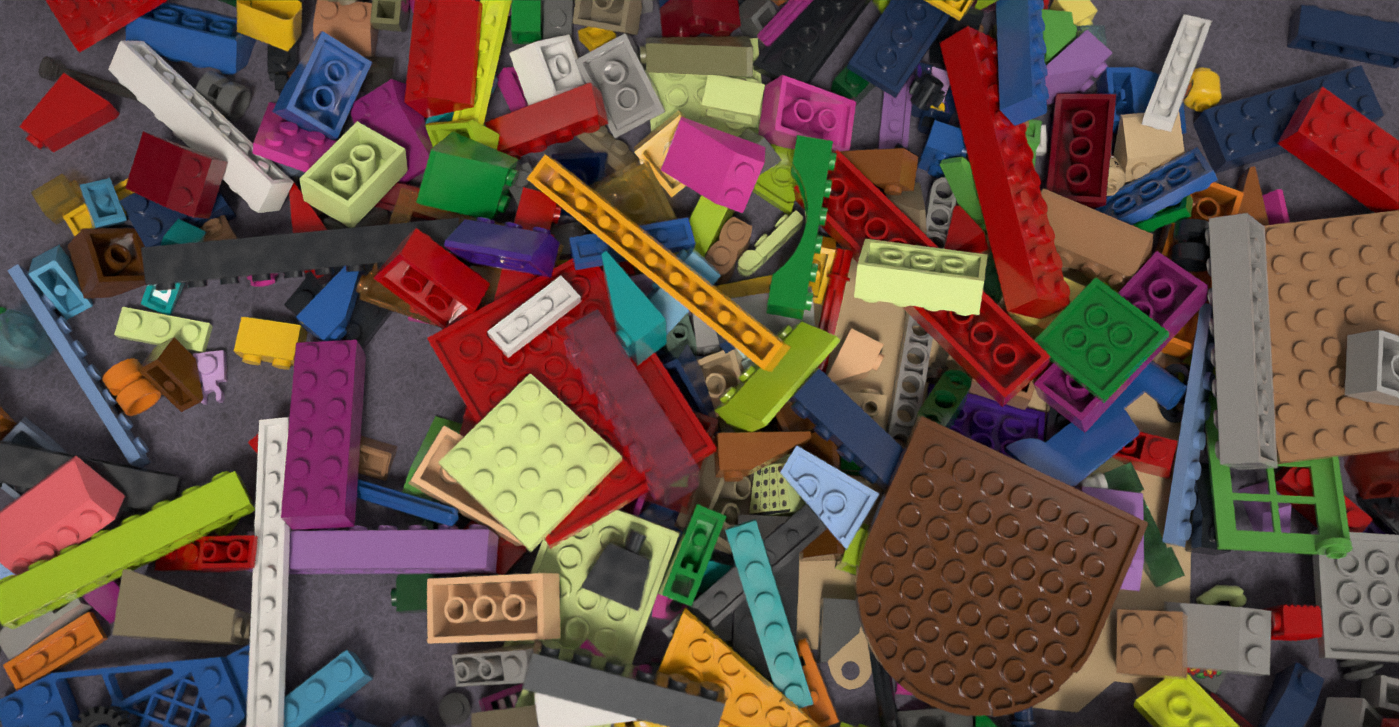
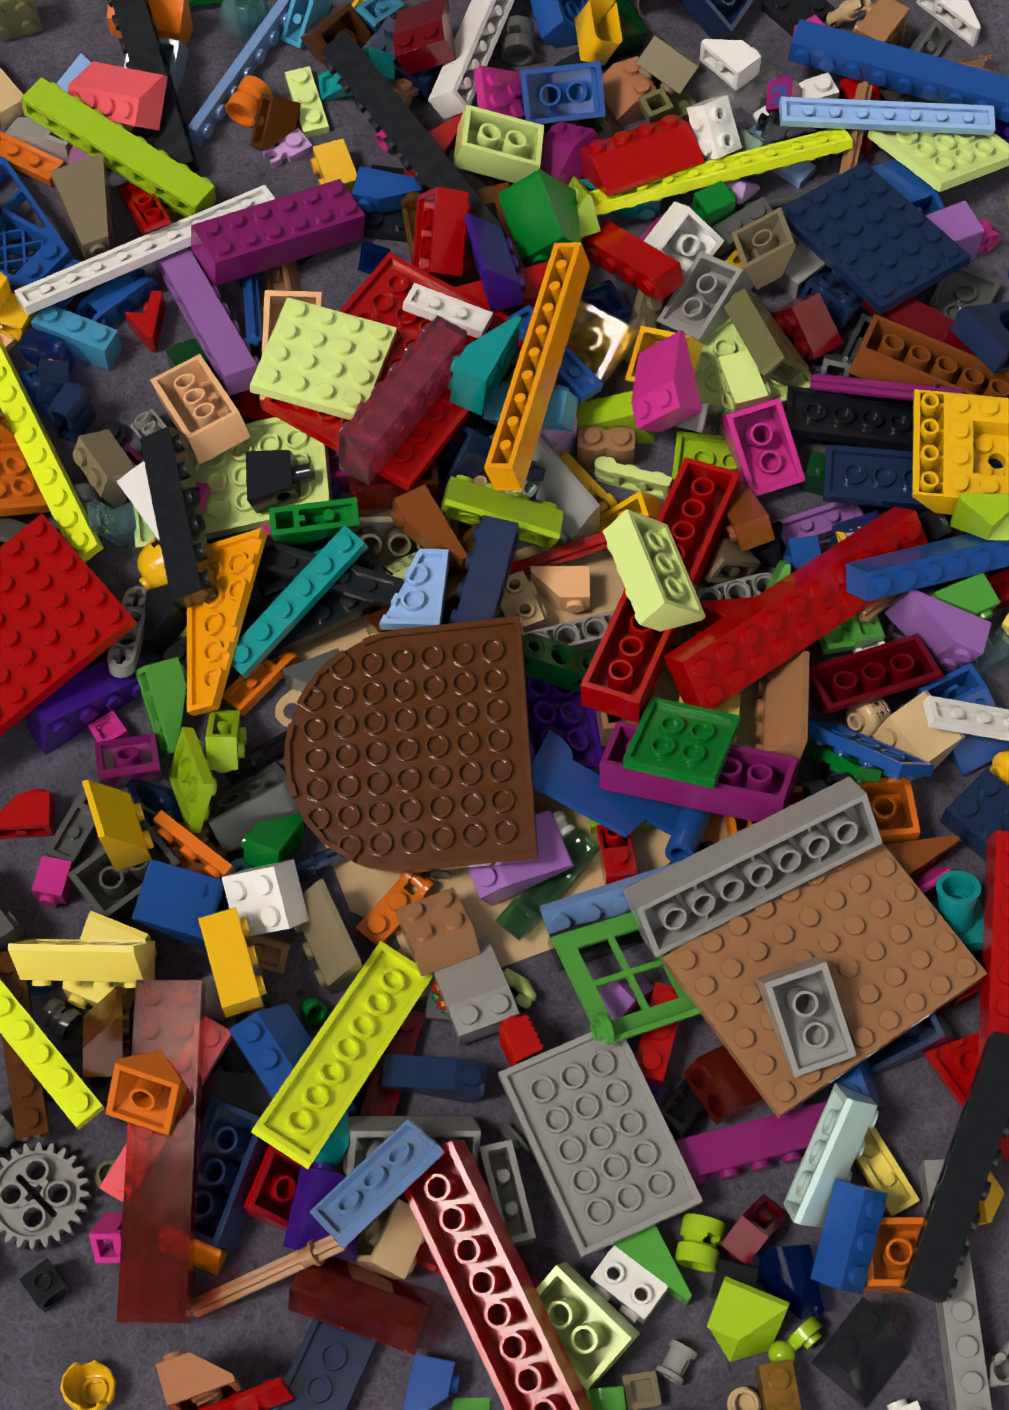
camera: 70 degrees right, 10 degrees down
green arch [766,135,837,320] -> none
black gear [909,74,945,111] -> none
none -> blue piece [76,267,157,327]
none -> red slope [125,291,166,353]
none -> orange plate [355,872,436,947]
none -> clear blue tile [358,241,391,274]
none -> teal plant [930,871,984,952]

